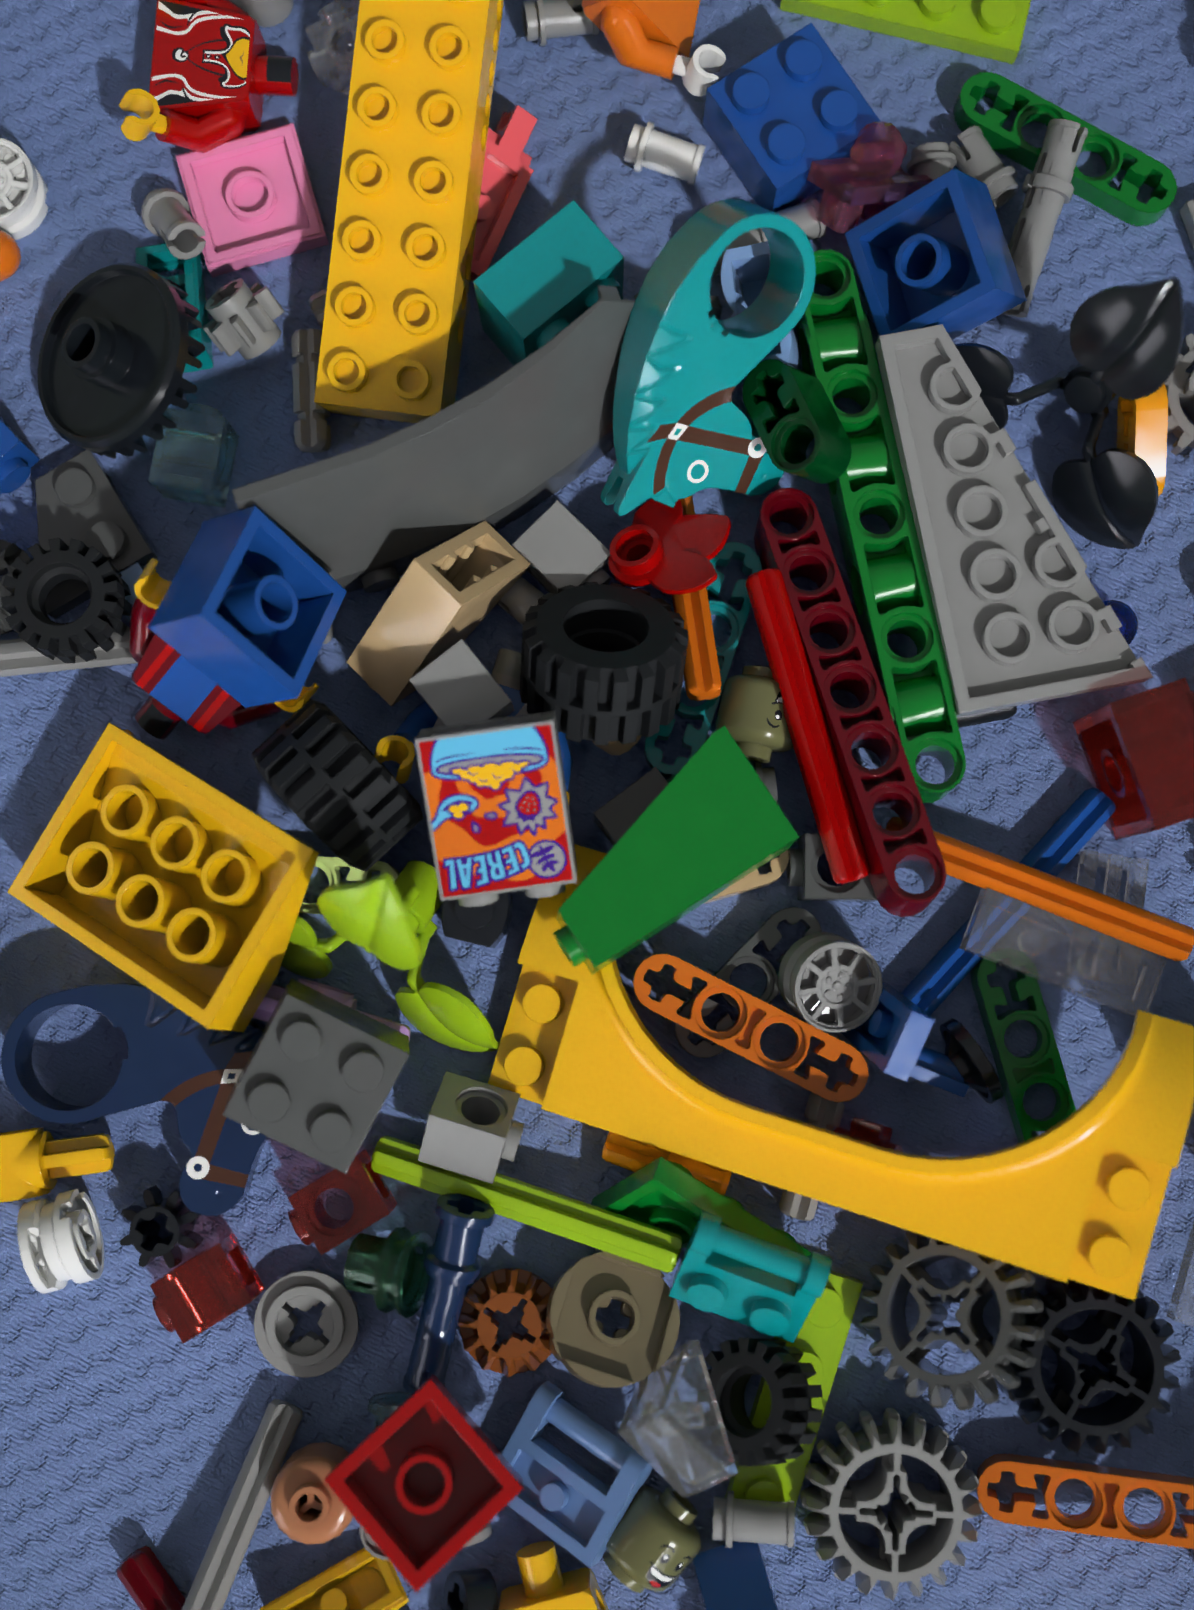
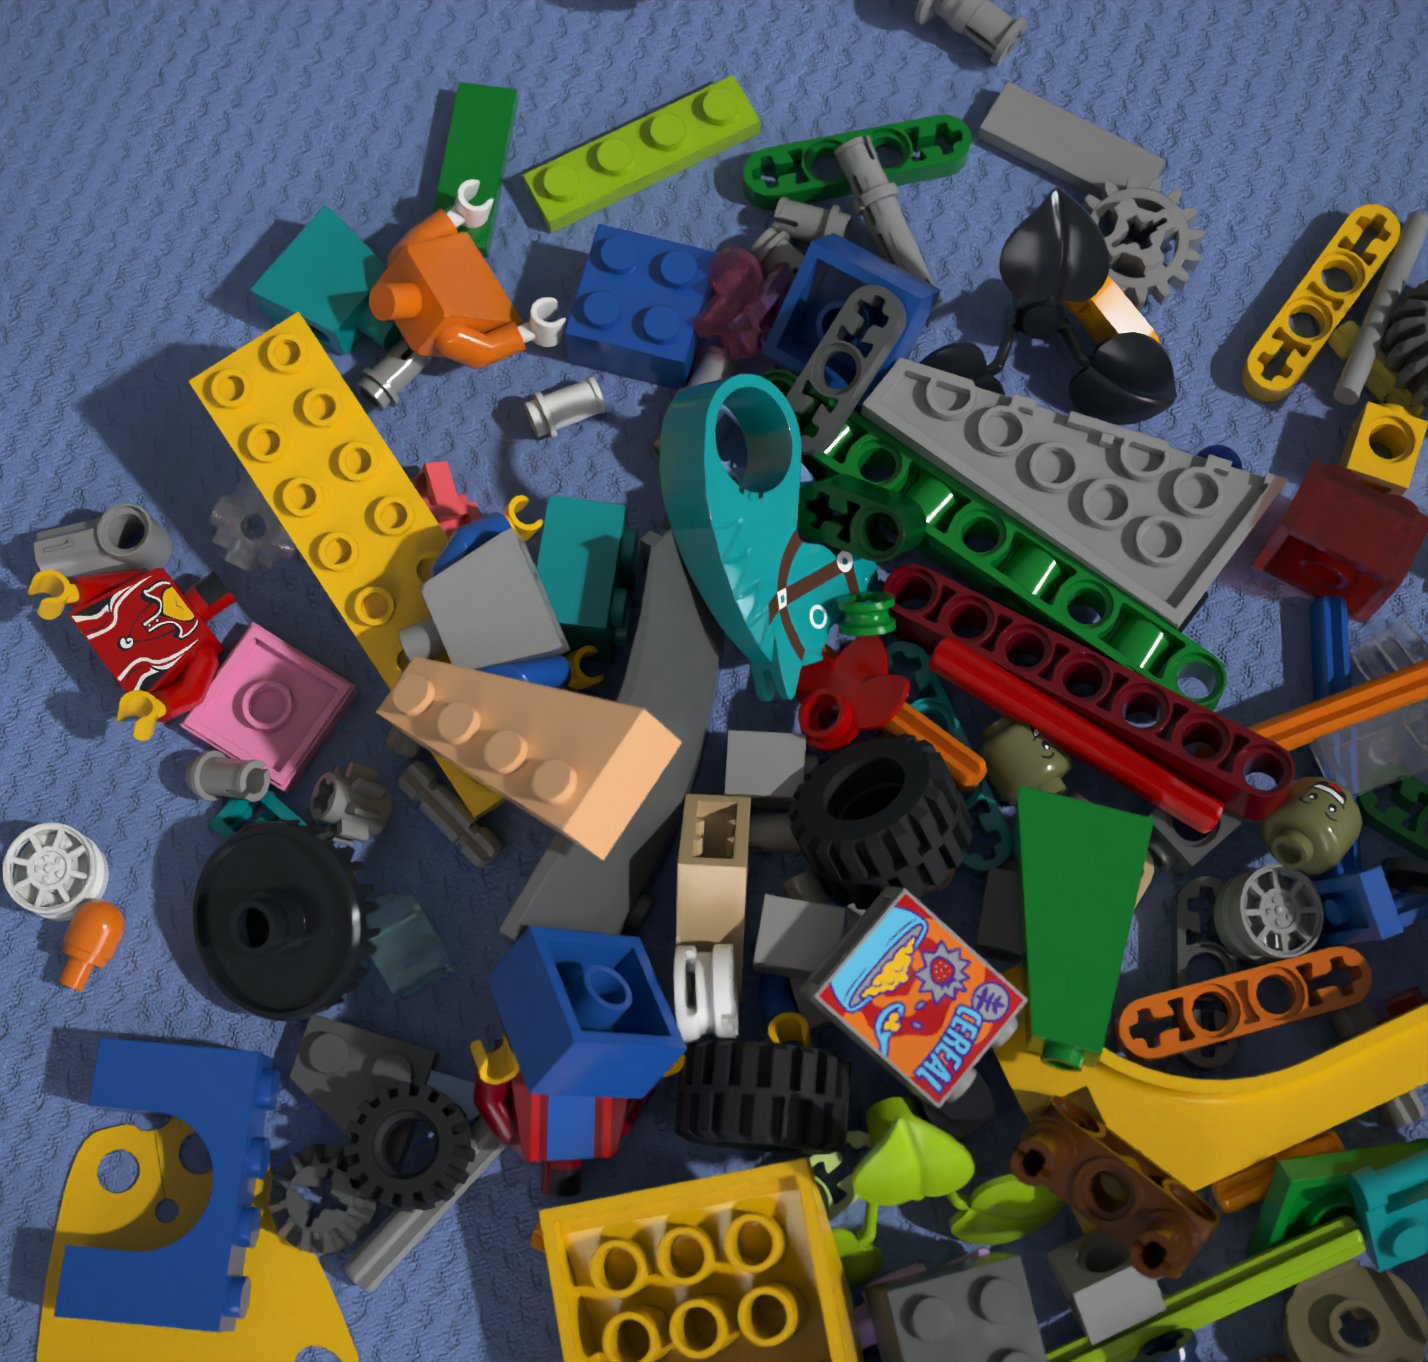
camera: 40 degrees left, 10 degrees down
none -> light nougat wedge [376,656,682,860]
none -> light grey torso [398,495,604,689]
none -> white wheel [674,944,739,1043]
none -> dark grey beam [786,285,907,456]
none -> green bush [837,591,896,636]
none -> reddish brown piece [1010,1095,1219,1279]
none -> olive head [1260,776,1363,875]

